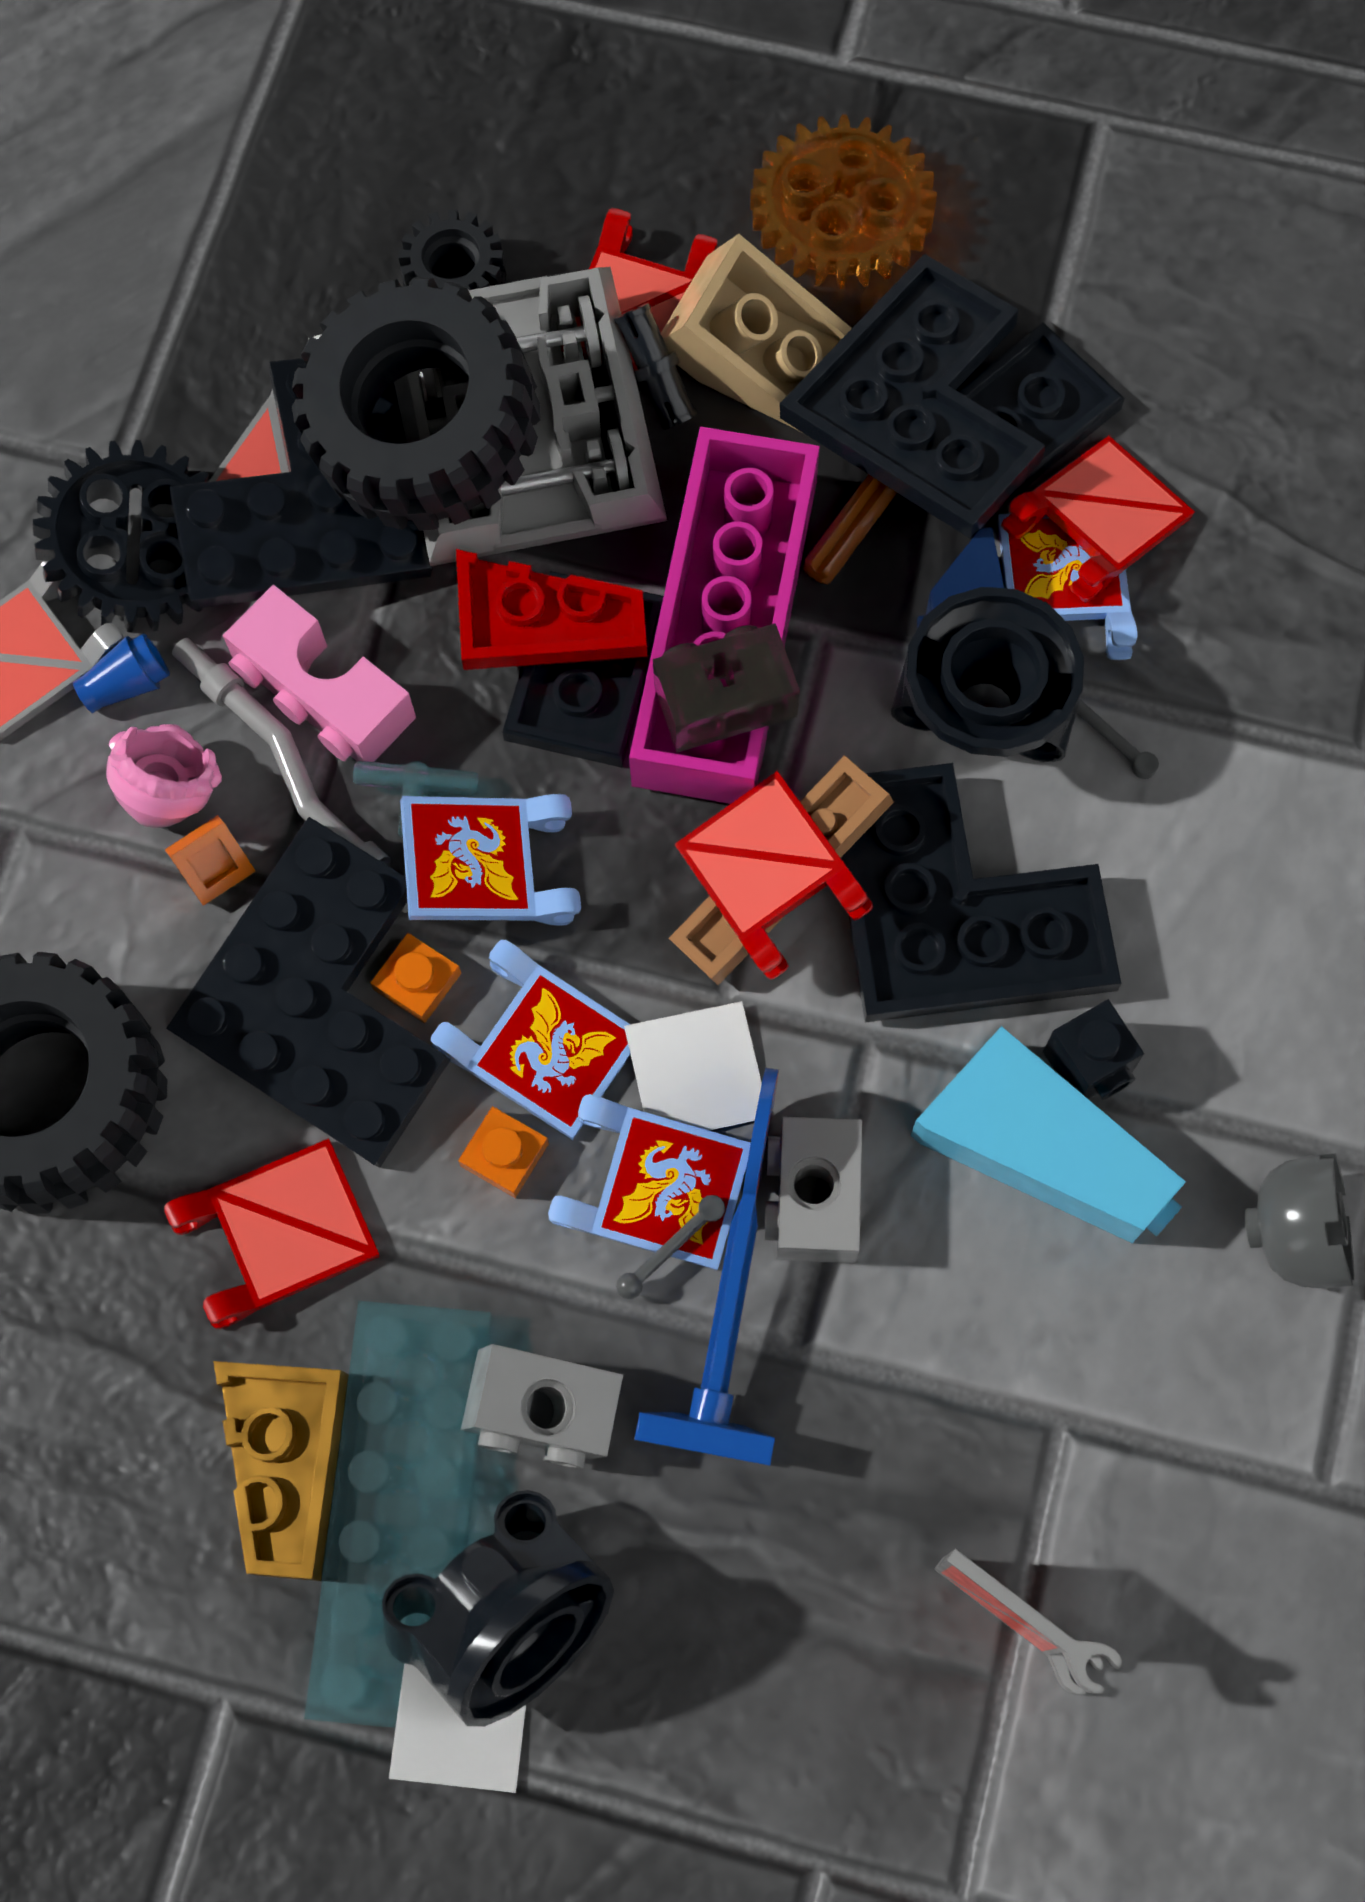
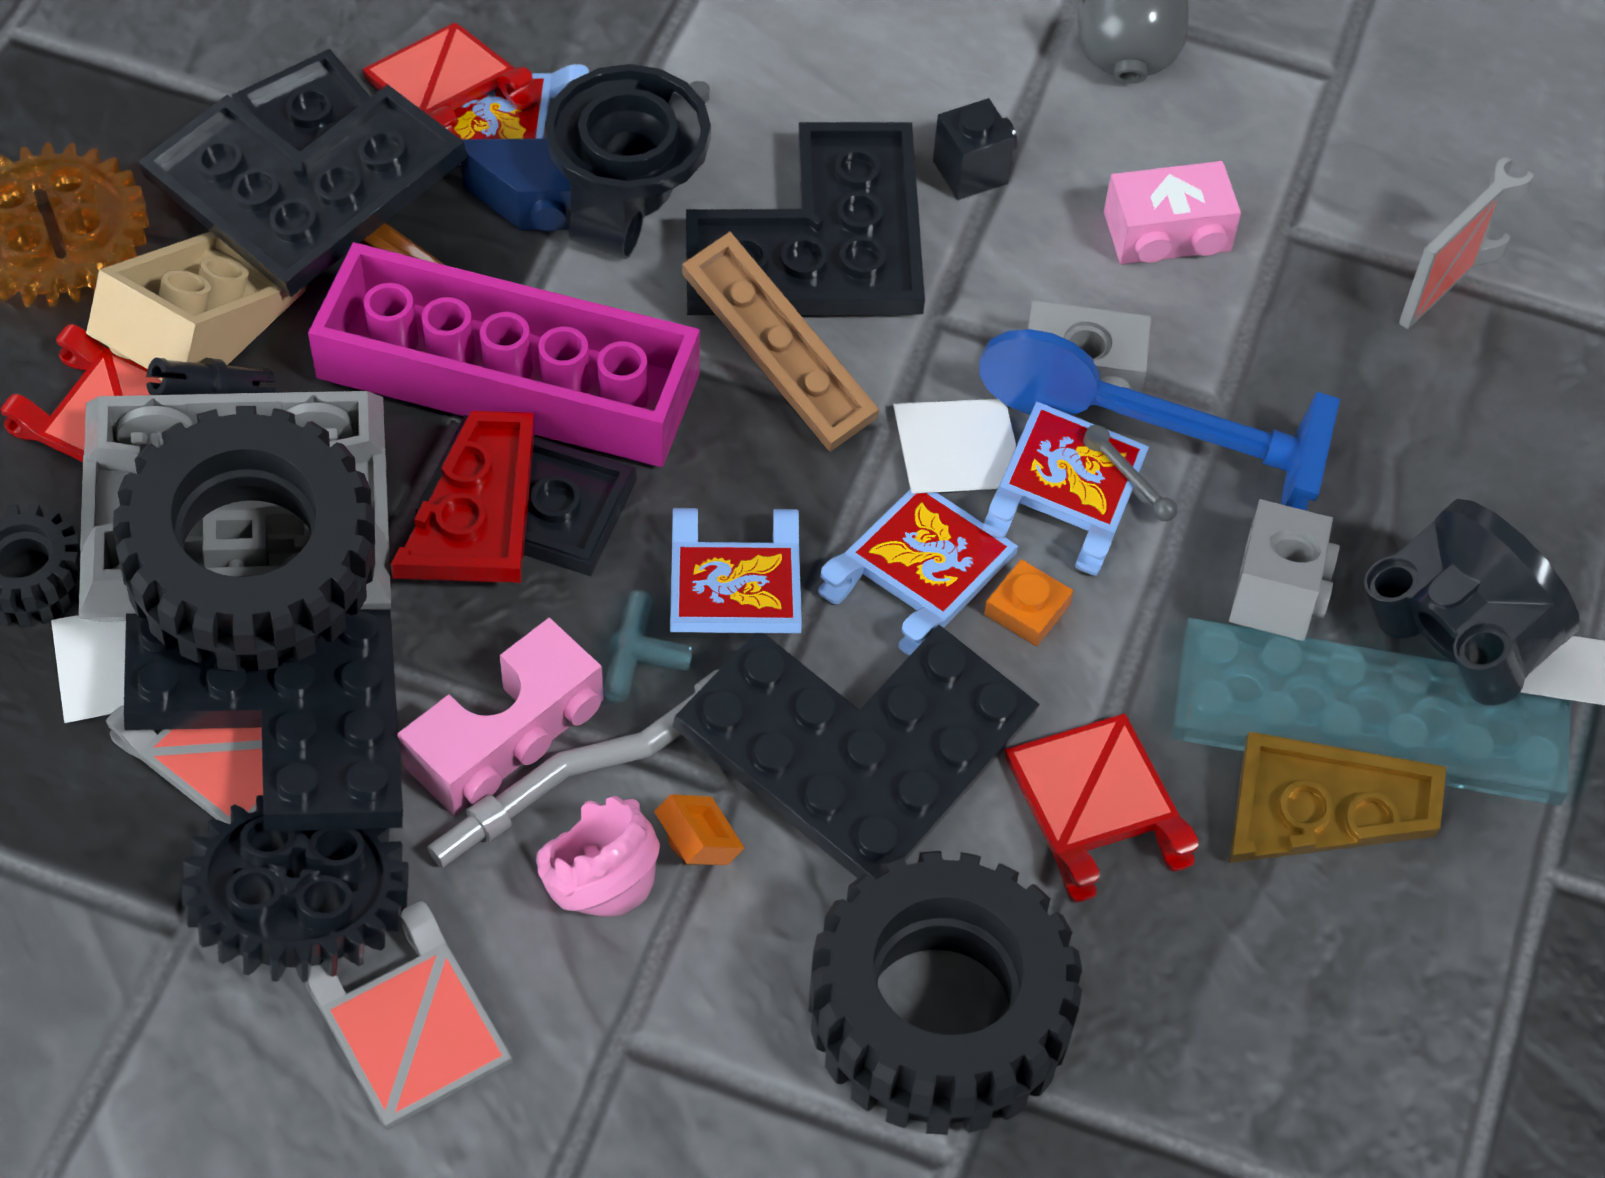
camera: 90 degrees left, 15 degrees down
blue cone [73,633,170,713] -> none
orange plate [370,933,462,1024] -> none
clear smoke brick [653,623,800,753] -> none
coral flag [674,770,873,980] -> none
medium azure slope [911,1026,1186,1244] -> none
none -> bright pink brick [1104,161,1241,265]

